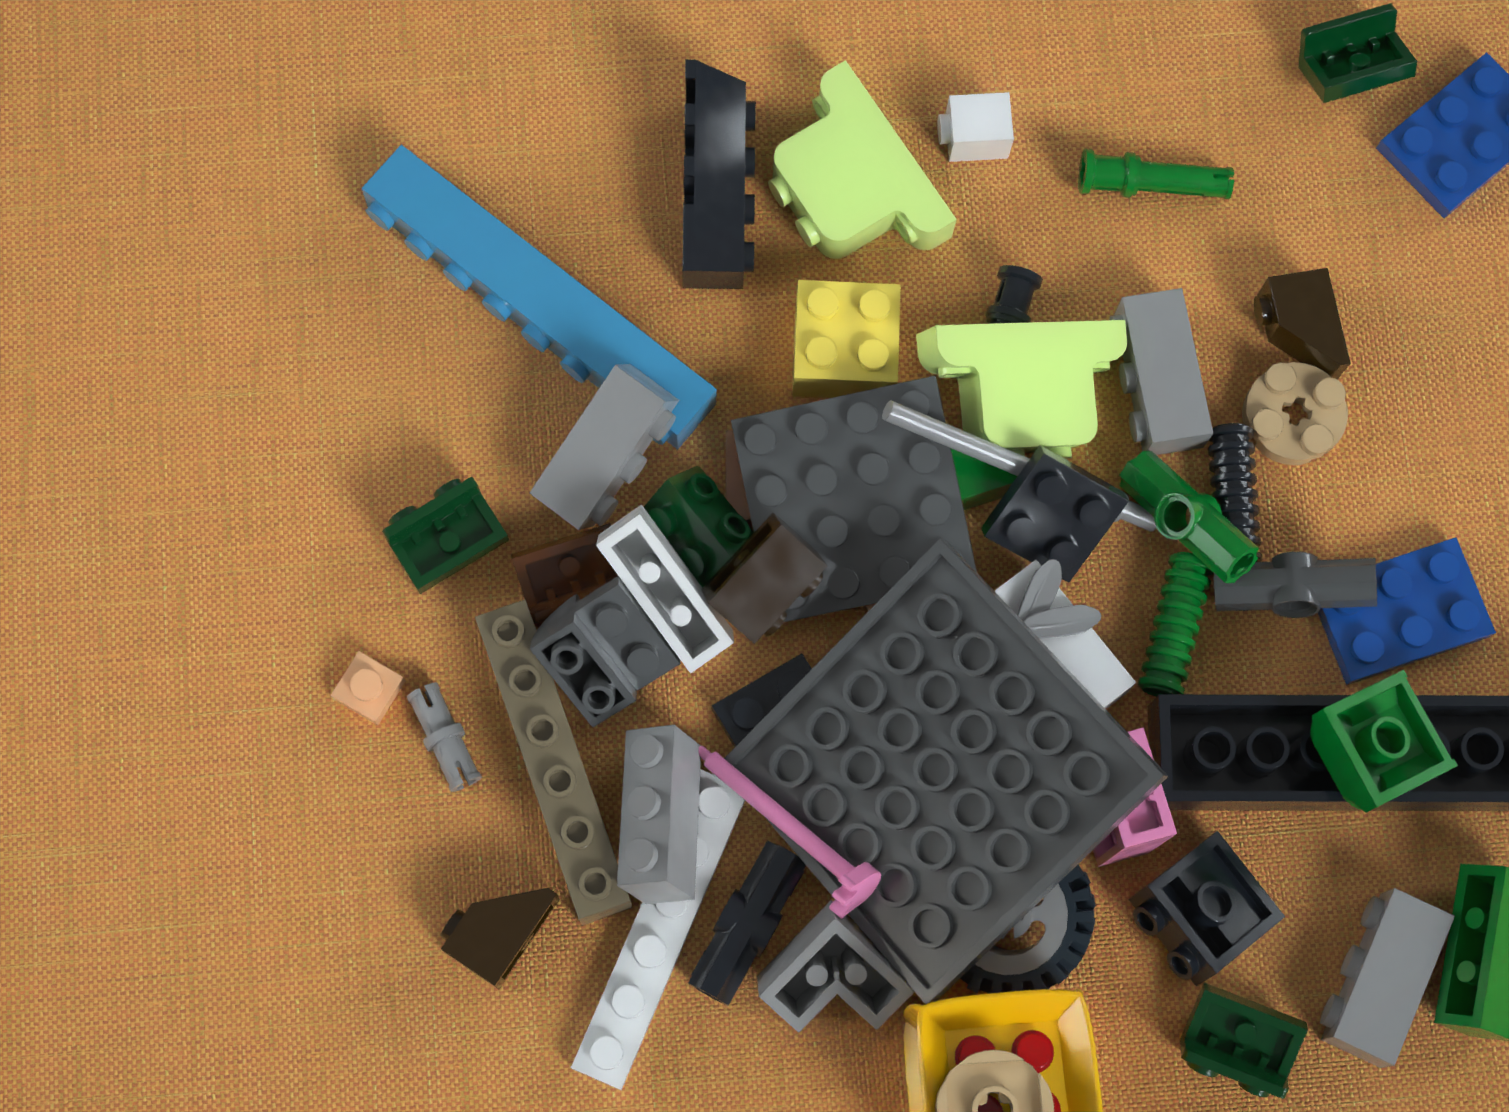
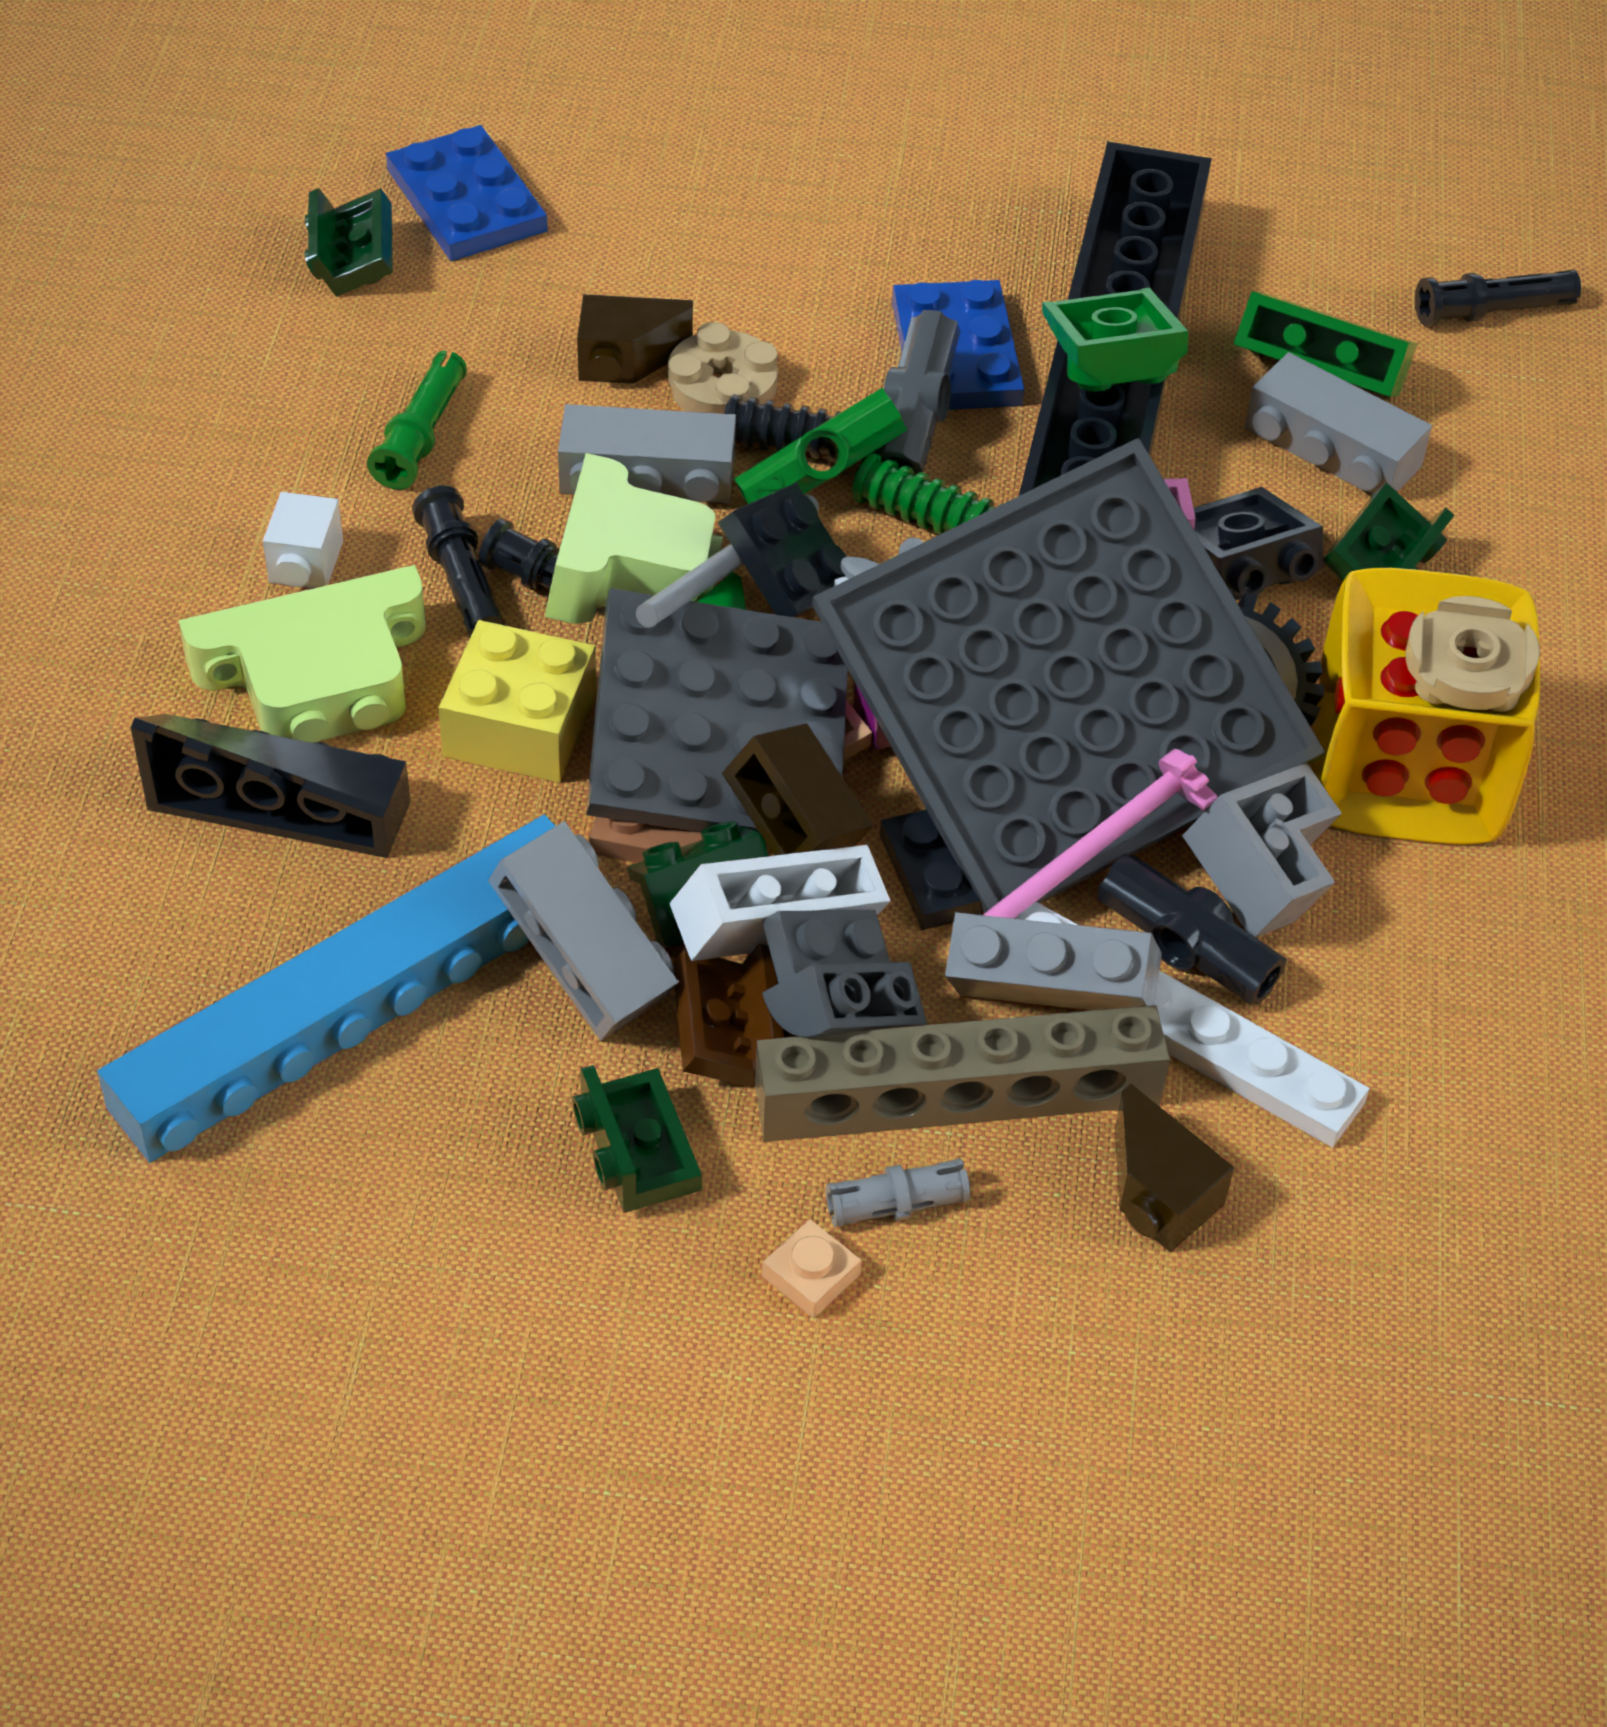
camera: 75 degrees left, 25 degrees down
none -> black pin [412,485,505,638]

